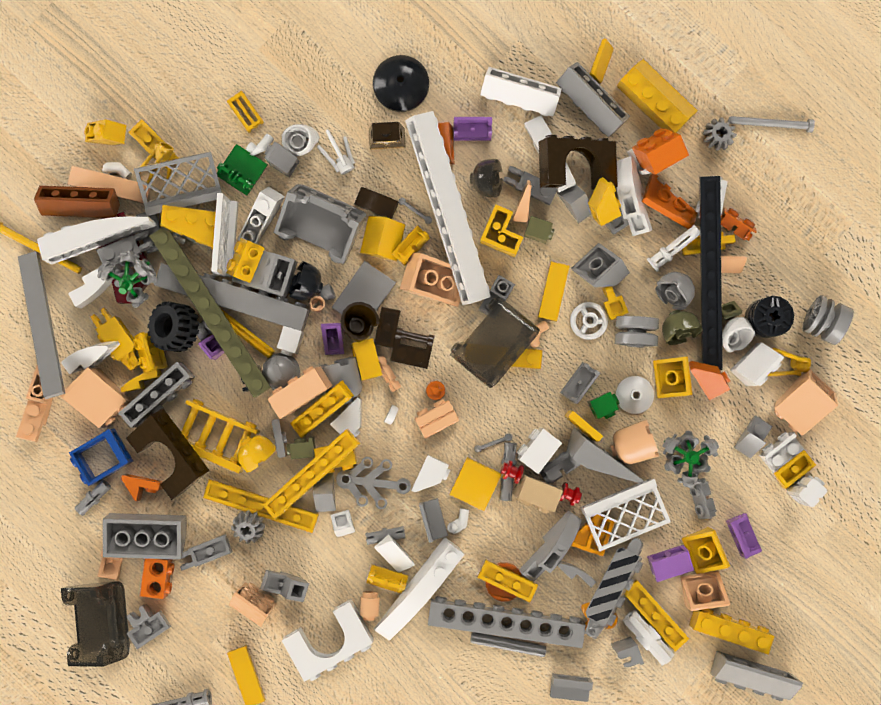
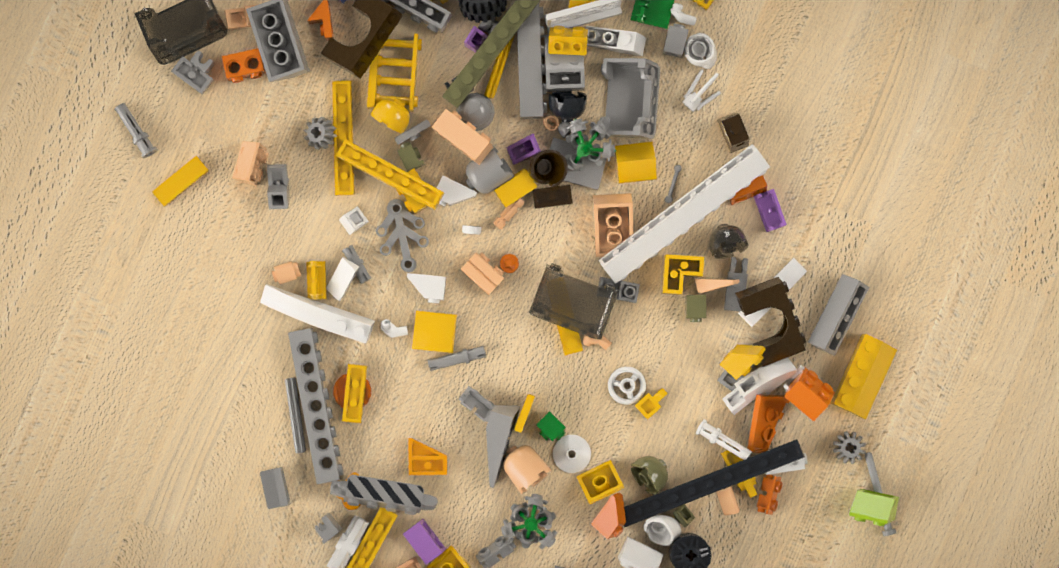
camera: 70 degrees right, 0 degrees up
light grey hinge [180,534,233,571] -> none
white brick [277,326,304,356] -> none
white arch [282,599,374,682] -> none
yellow tile [290,380,354,438] -> none
light grey slope [313,473,336,512] -> none
dark brown slope [354,187,399,219] -> none
black dish [373,55,429,112] -> none
dark brown plate [390,327,435,369] -> none
yellow hinge [392,225,430,266] -> none
light grey panel [419,498,448,543] -> none
light grey hinge [474,434,512,453] -> none
white brick [480,67,562,117] -> none
tan brick [500,460,582,514] -> none
white brick [517,428,562,474] -> none
light grey slope [519,510,582,582] -> none
yellow tile [538,261,570,322] -> none
light grey slope [557,185,592,224] -> none
light grey slope [557,561,596,588] -> none
light grey hinge [560,362,600,404] -> none
light grey slope [571,243,630,287] -> none
white fence [580,478,671,551] -> none
yellow slope [590,38,614,83] -> none
light grey wheel [615,316,659,348] -> none
light grey cylinder [655,272,695,310] -> none
none -> light grey plant [565,119,616,171]
none -> lime slope [849,489,899,526]

